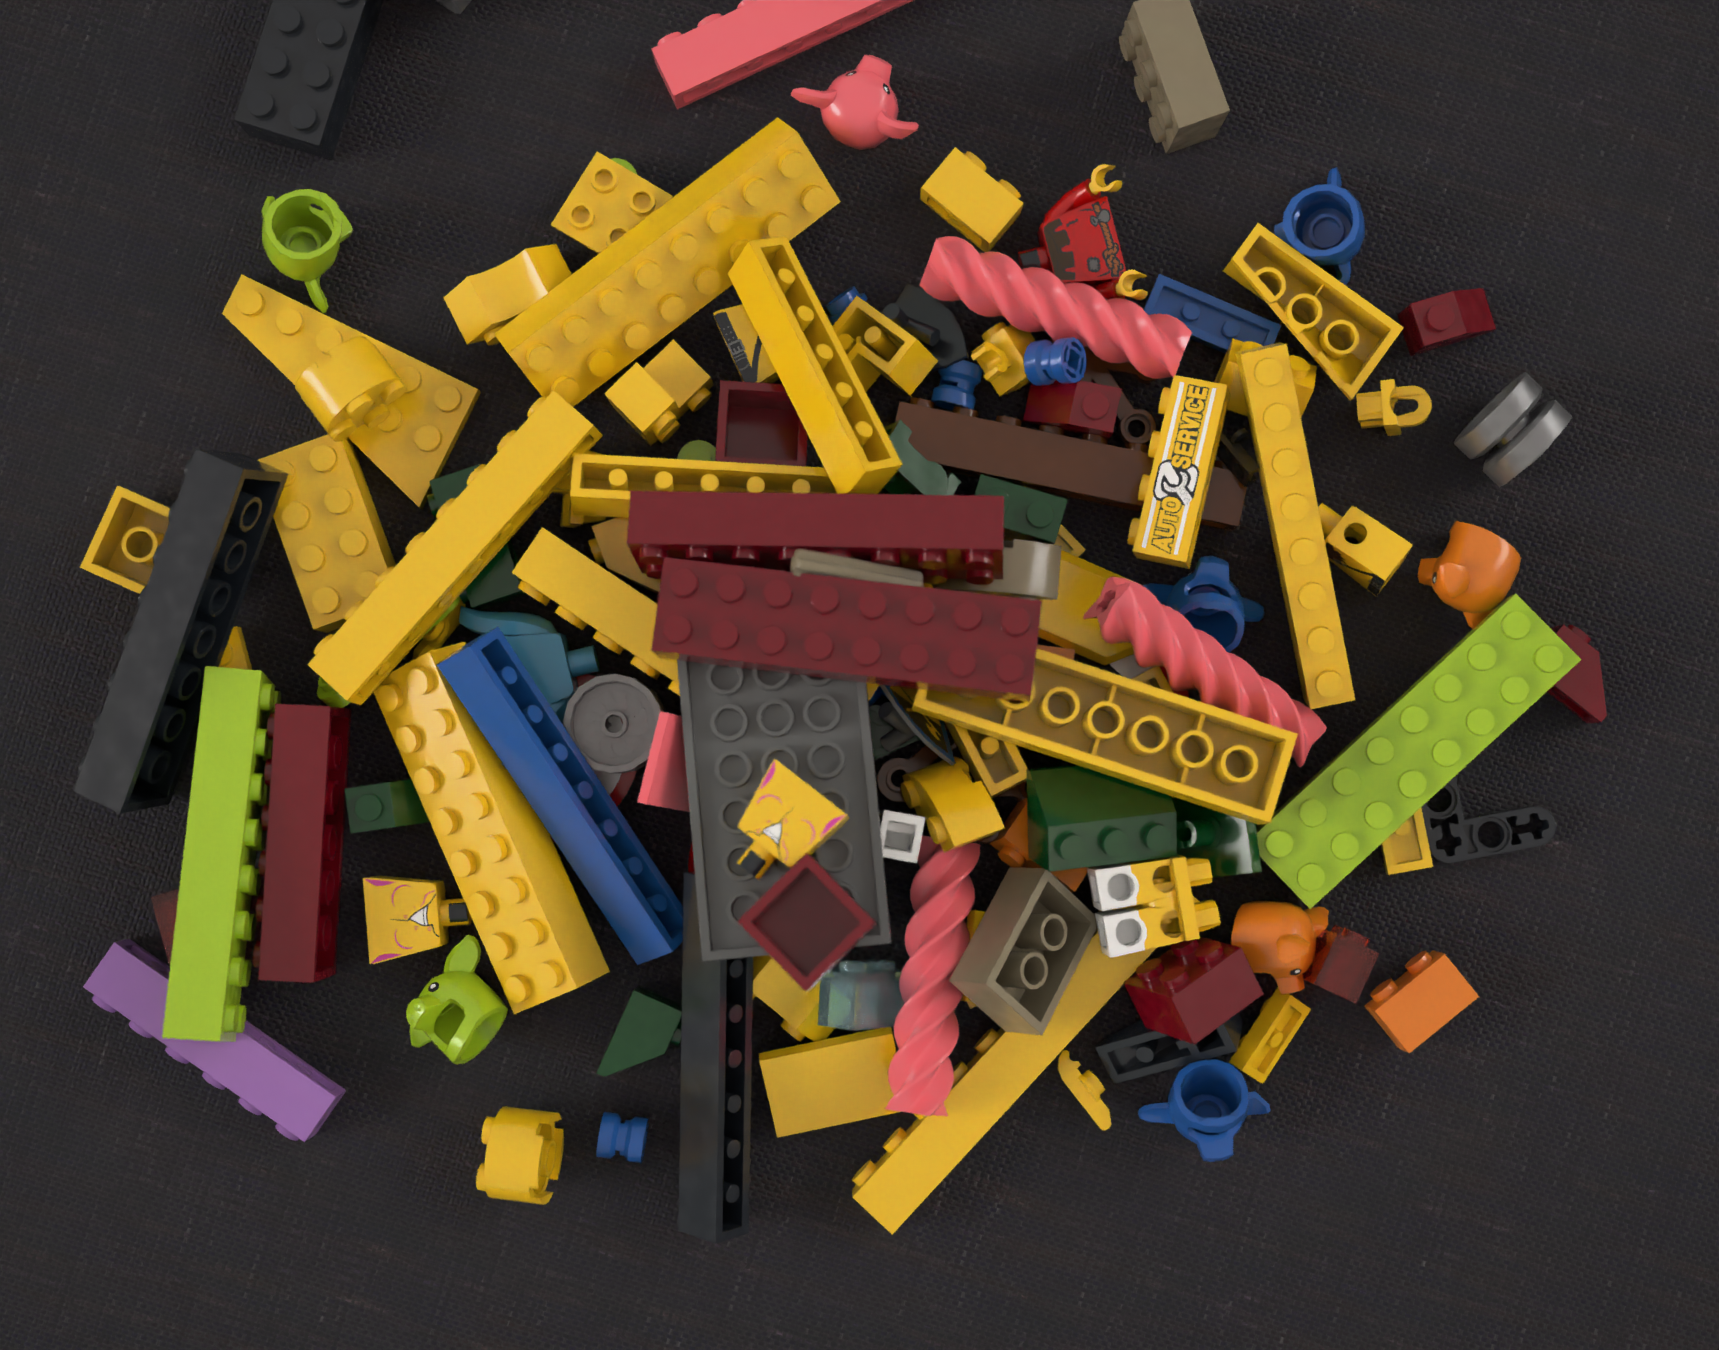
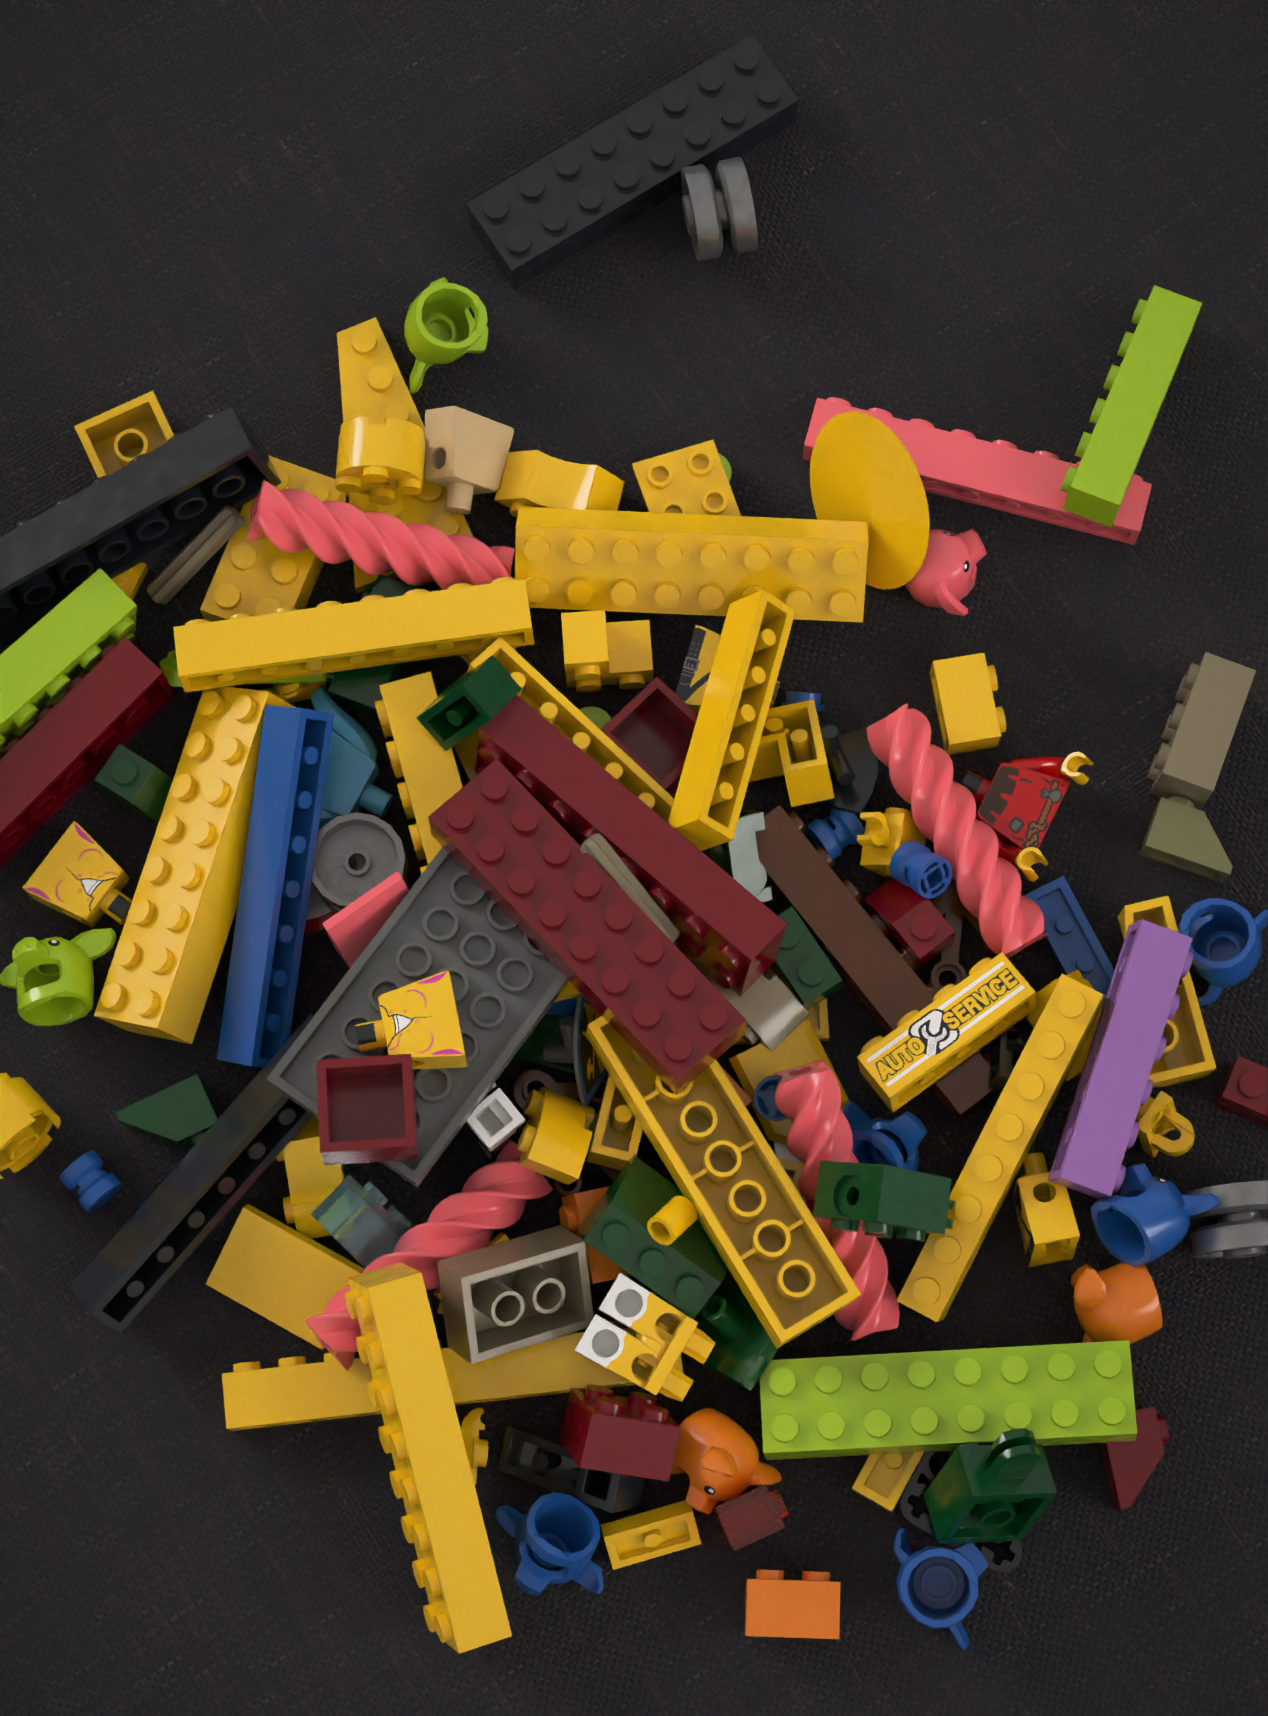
camera: 45 degrees right, 10 degrees down
none -> dark tan axle [147,506,244,604]
none -> coral piece [246,480,515,590]
none -> yellow brick [345,1263,512,1654]
none -> dark green brick [417,655,522,751]
none -> tan torso [424,406,514,514]
none -> yellow hinge [647,1196,698,1246]
none -> blue wheel [754,1075,787,1121]
none -> yellow sticker [810,411,930,589]
none -> dark green brick [813,1161,956,1241]
none -> blue piece [893,1528,988,1650]
none -> dark green brick [924,1428,1057,1544]
none -> medium lavender brick [1048,919,1193,1199]
none -> blue piece [1090,1163,1219,1266]
none -> olive slope [1139,796,1233,884]

